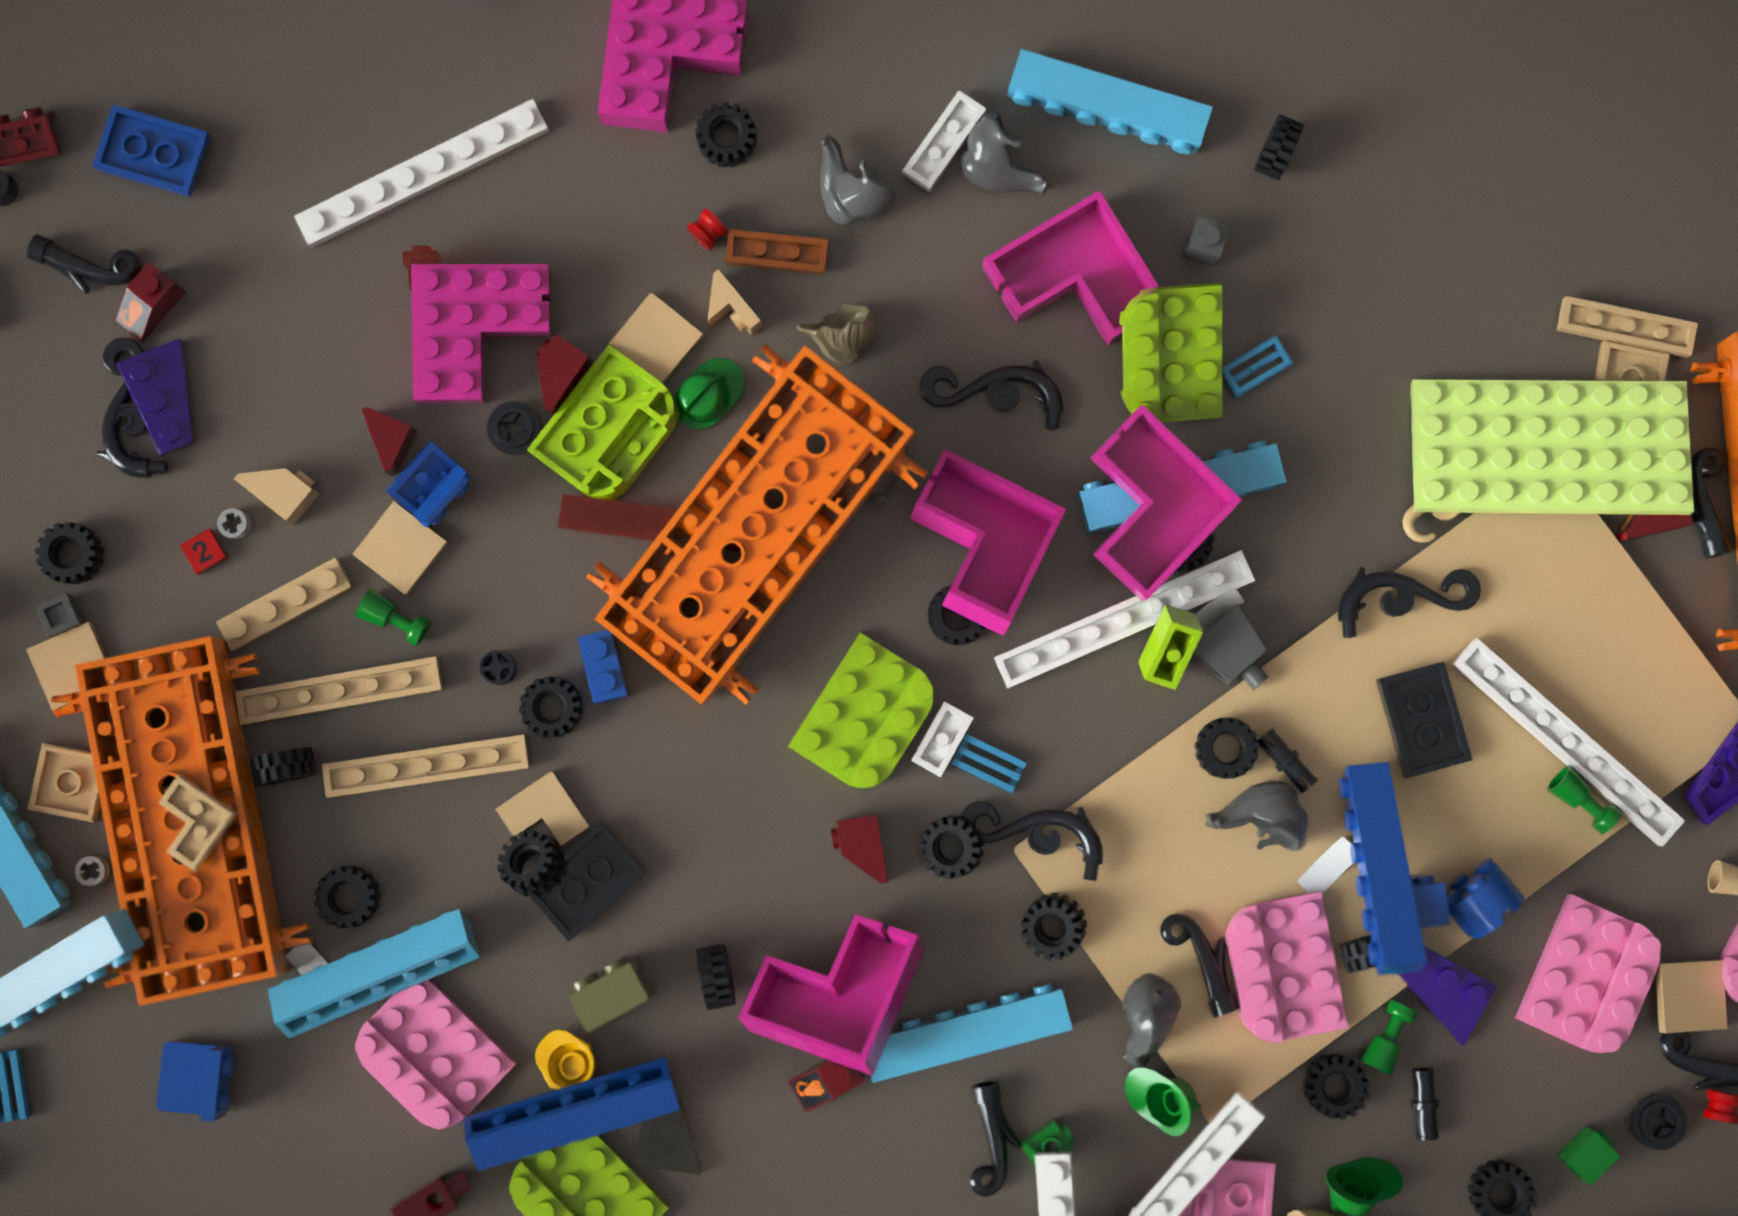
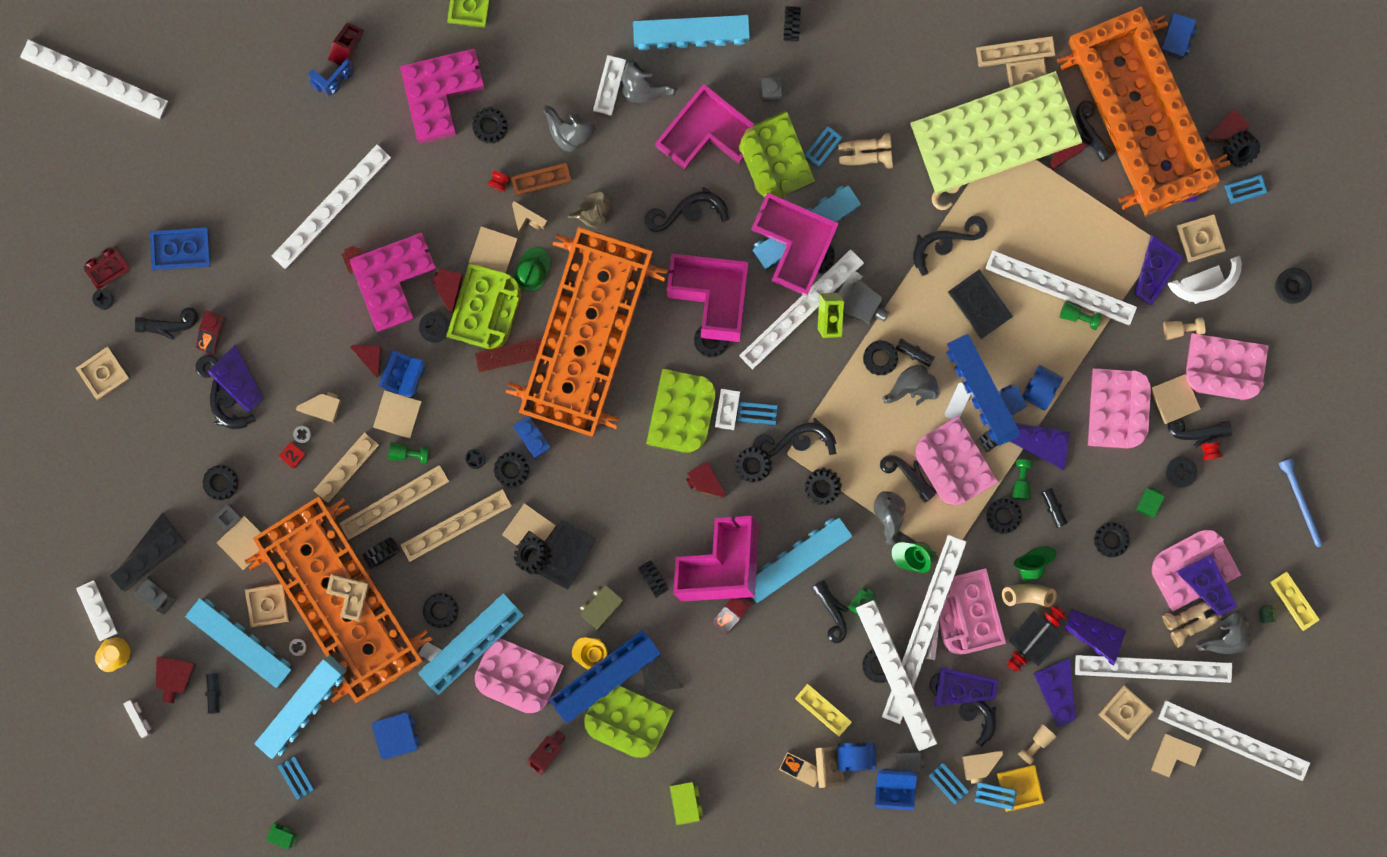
camera: 15 degrees left, 0 degrees up
none -> tan piece [838,133,893,169]

